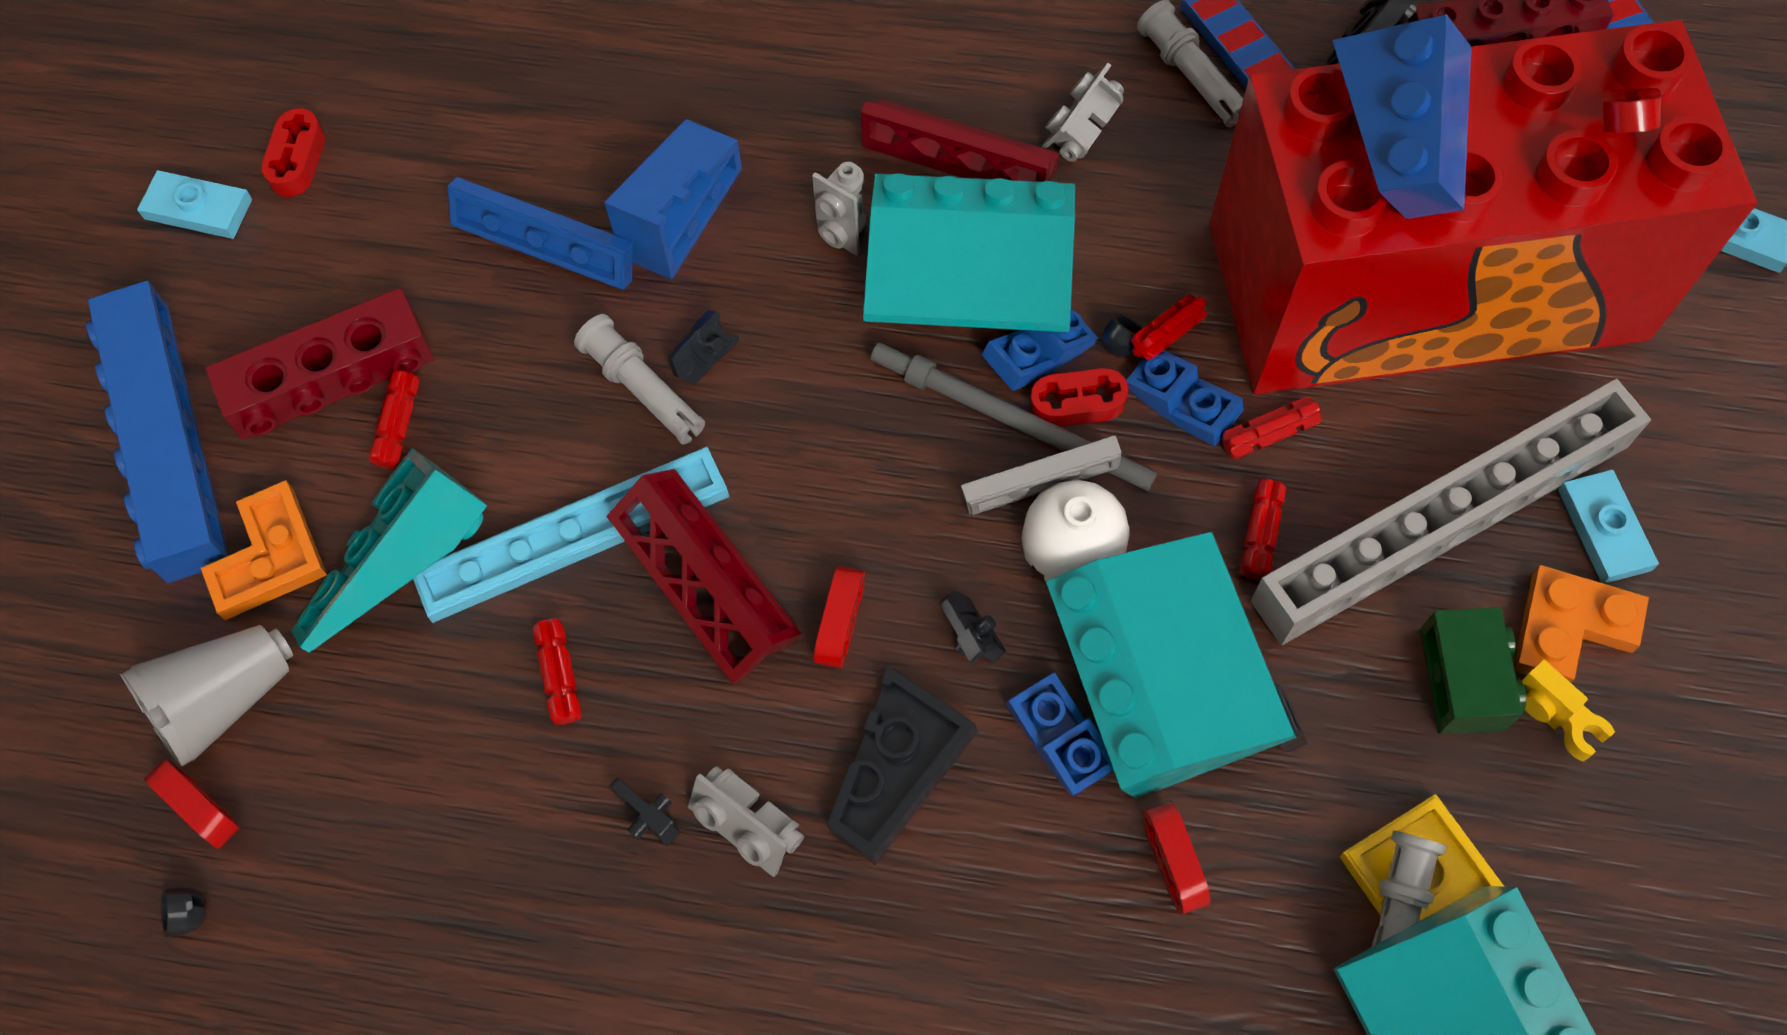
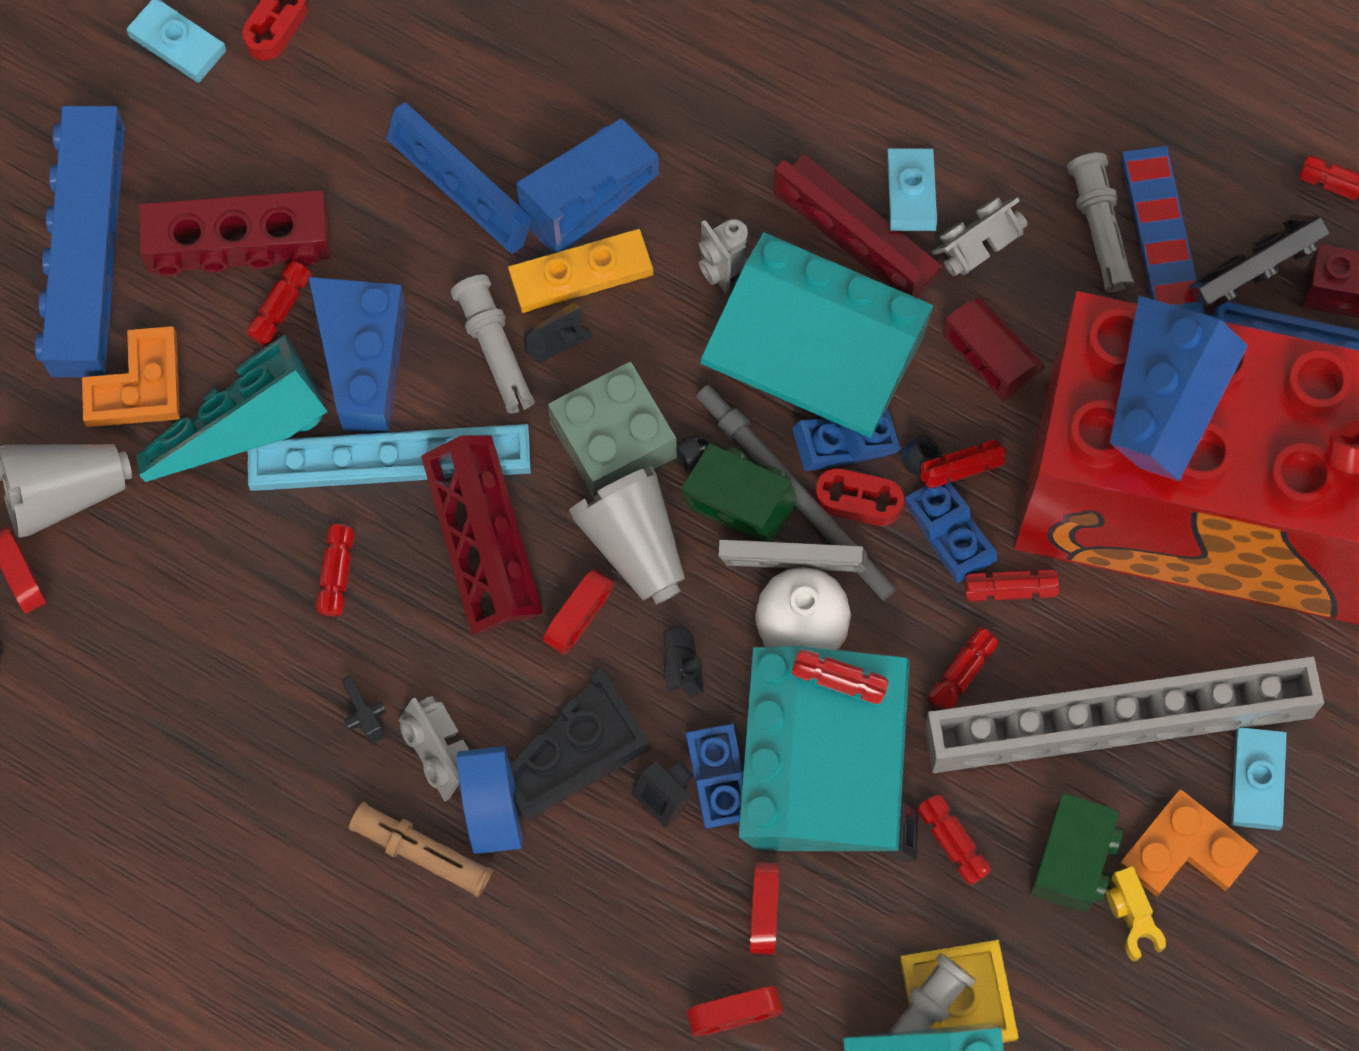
camera: 20 degrees right, 5 degrees up
none -> blue wedge [309,277,406,434]
none -> medium nougat pin [349,802,492,898]
none -> blue slope [456,746,523,854]
none -> light orange plate [508,229,653,313]
none -> sand green brick [548,361,677,499]
none -> light grey cone [569,466,685,605]
none -> black tile [632,761,694,828]
none -> black hinge [676,435,709,476]
none -> dark green brick [681,443,797,542]
none -> red beam [686,987,784,1037]
none -> red axle [792,649,888,704]
none -> medium azure plate [887,149,937,231]
none -> red axle [917,794,991,885]
none -> dark red brick [942,298,1045,402]

